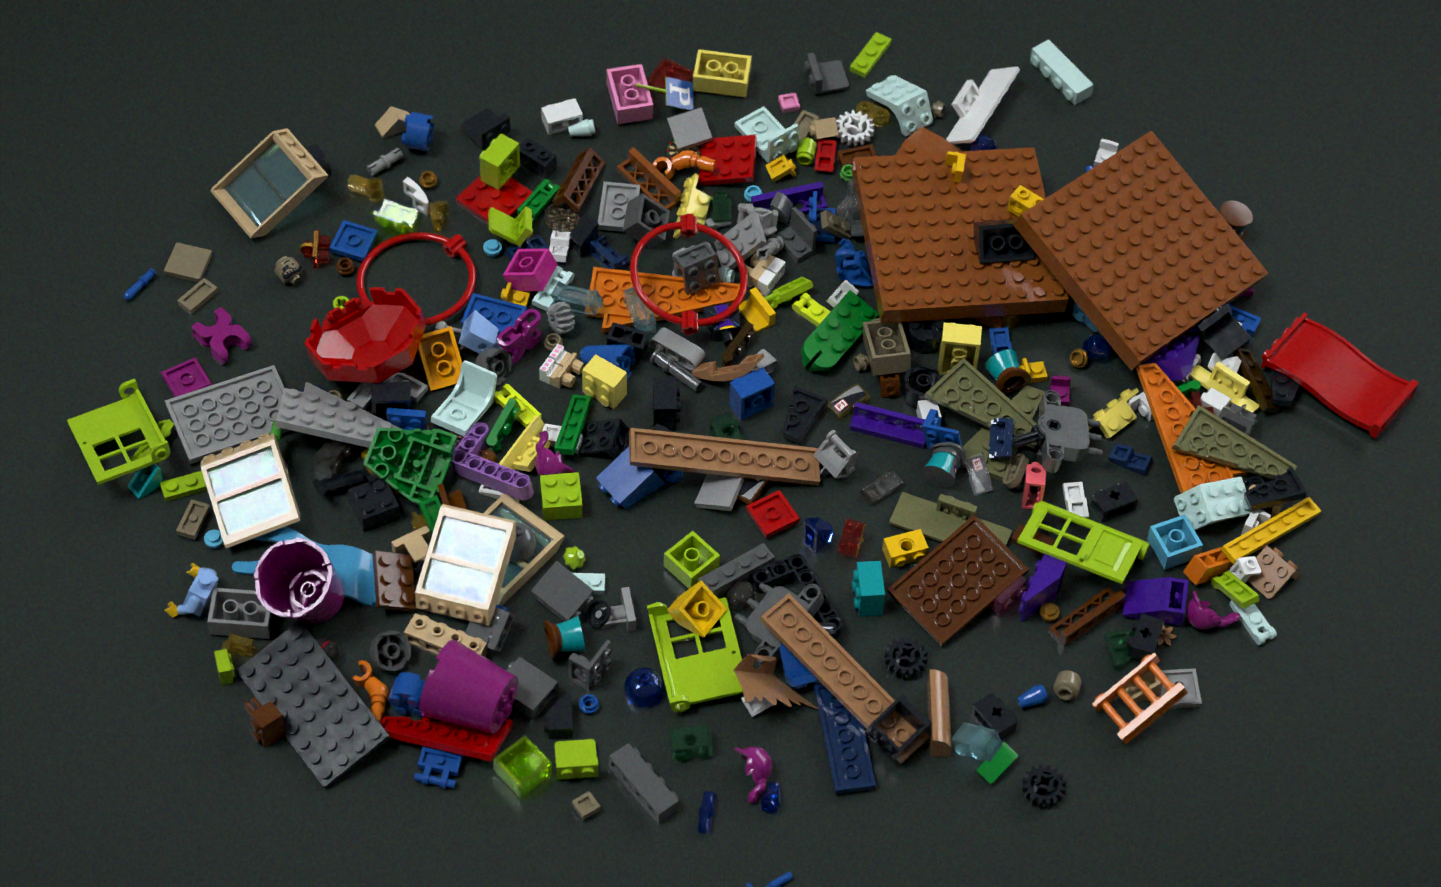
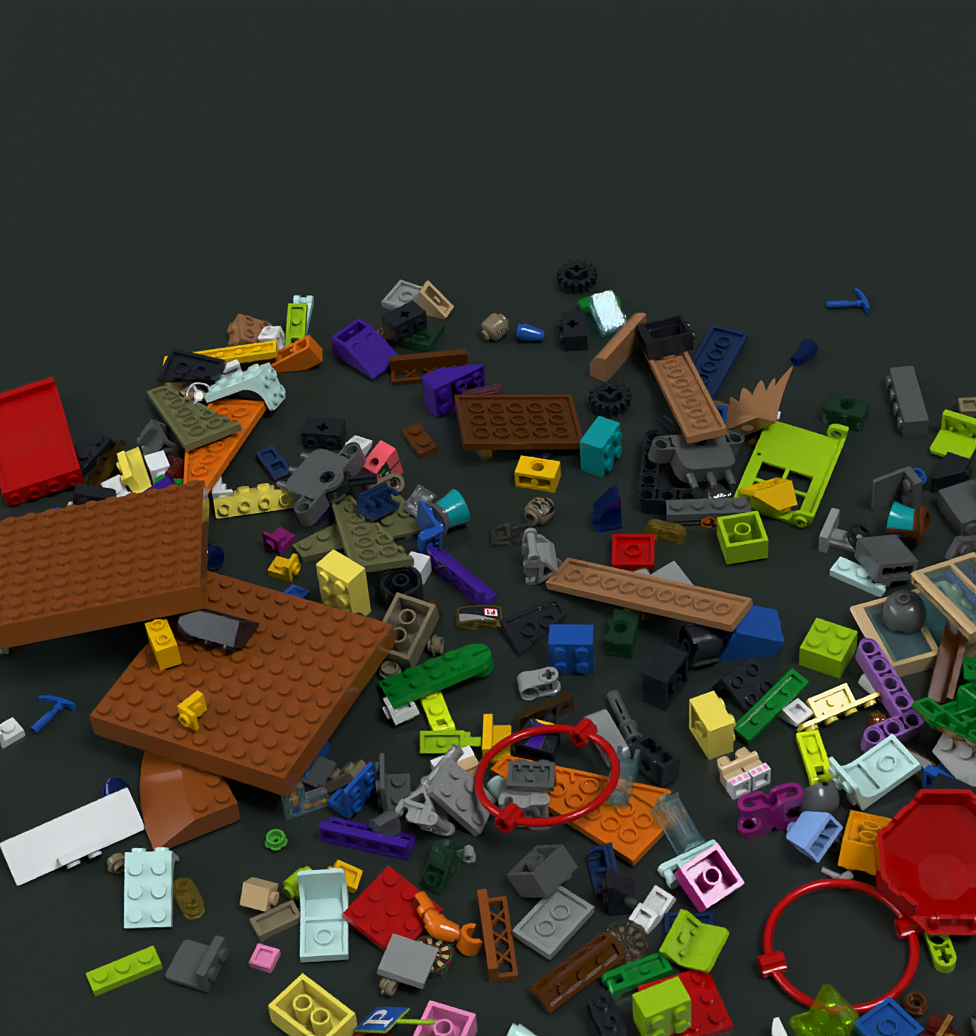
camera: 140 degrees left, 10 degrees down
clear yellow bracket [429,201,448,232] -> none
blue plate [461,293,527,336] -> none
medium azure plate [483,239,502,257] -> none
green plate [486,398,521,453] -> none
yellow bracket [501,282,530,307] -> none
magenta piece [535,431,575,475] -> none
dark tan plate [544,333,563,351] -> none
light grey gear [547,302,575,334] -> none
lime piece [563,546,586,570] -> none
blue cone [580,344,635,380] -> none
clear blue cylinder [624,667,664,708] -> none
light yellow bracket [673,173,711,239] -> none
medium nougat slope [692,353,764,381] -> none
clear blue pin [697,791,716,834] -> none
magenta piece [734,746,772,803] -> none
medium azure plate [744,185,762,202] -> none
red slope [815,139,836,173] -> none
blue helmet [835,238,874,288] -> none
white gear [836,110,874,146] -> none
reddish brown plate [837,144,877,168] -> none
clear red hips [838,518,866,557] -> none
olive bracket [889,492,1012,546] -> none
hat [984,349,1031,395] -> none
lime door [1017,500,1150,584] -> none
pearl gold plate [1070,349,1088,368] -> none
orange fence [1092,653,1188,745] -> none
medium azure brick [1147,515,1203,570] -> none
magenta piece [1186,591,1240,630] -> none
none -> dark tan head [524,496,555,526]
none -> clear yellow plate [645,519,687,544]

